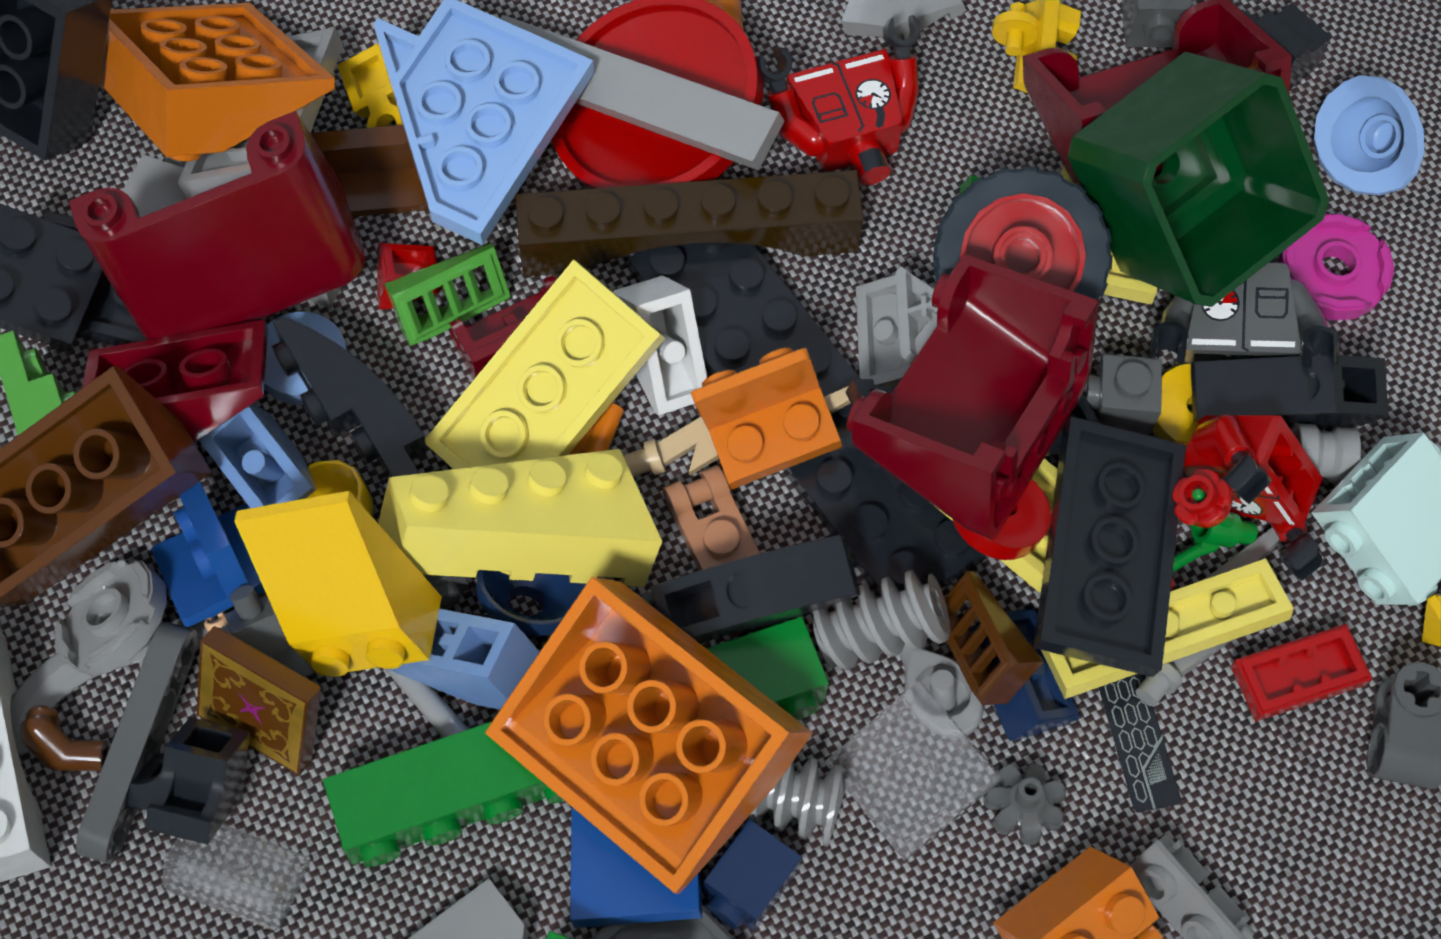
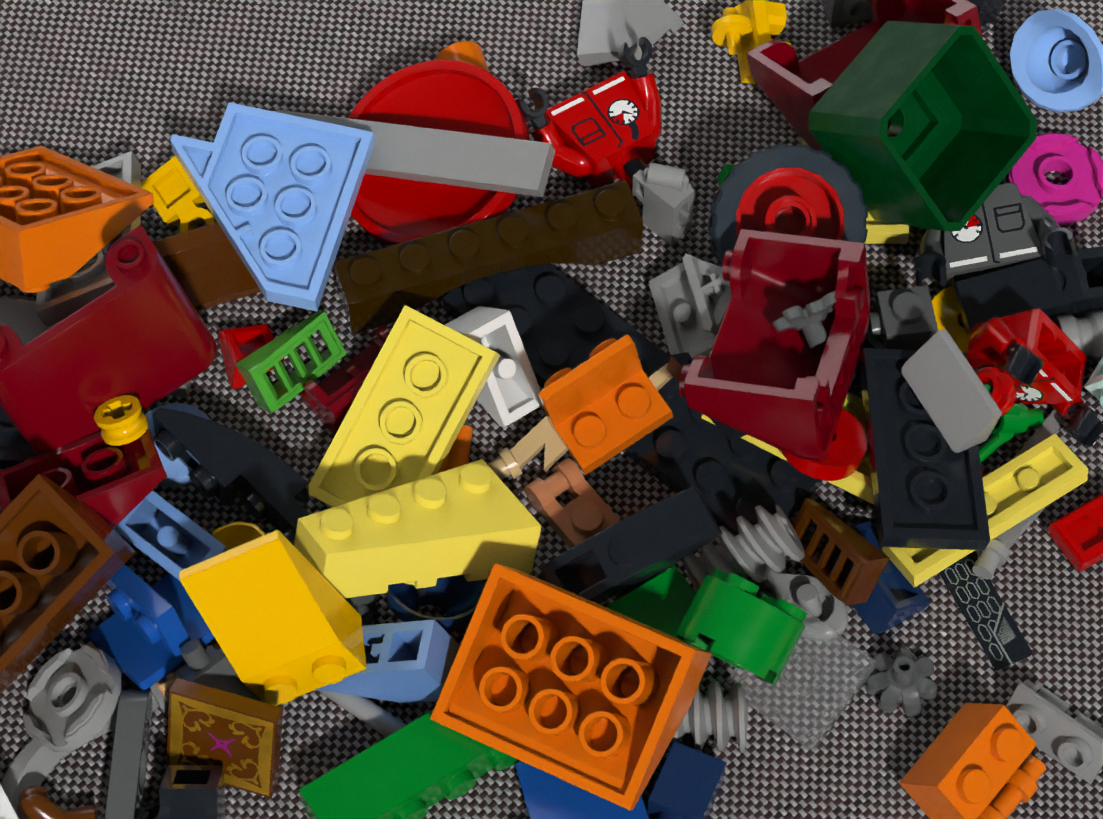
camera: 10 degrees left, 5 degrees down
none -> yellow bush [94,395,149,446]
none -> light grey piece [632,162,697,246]
none -> green brick [676,568,807,686]
none -> dark grey plant [772,291,837,349]
none -> light grey slope [901,328,1002,453]

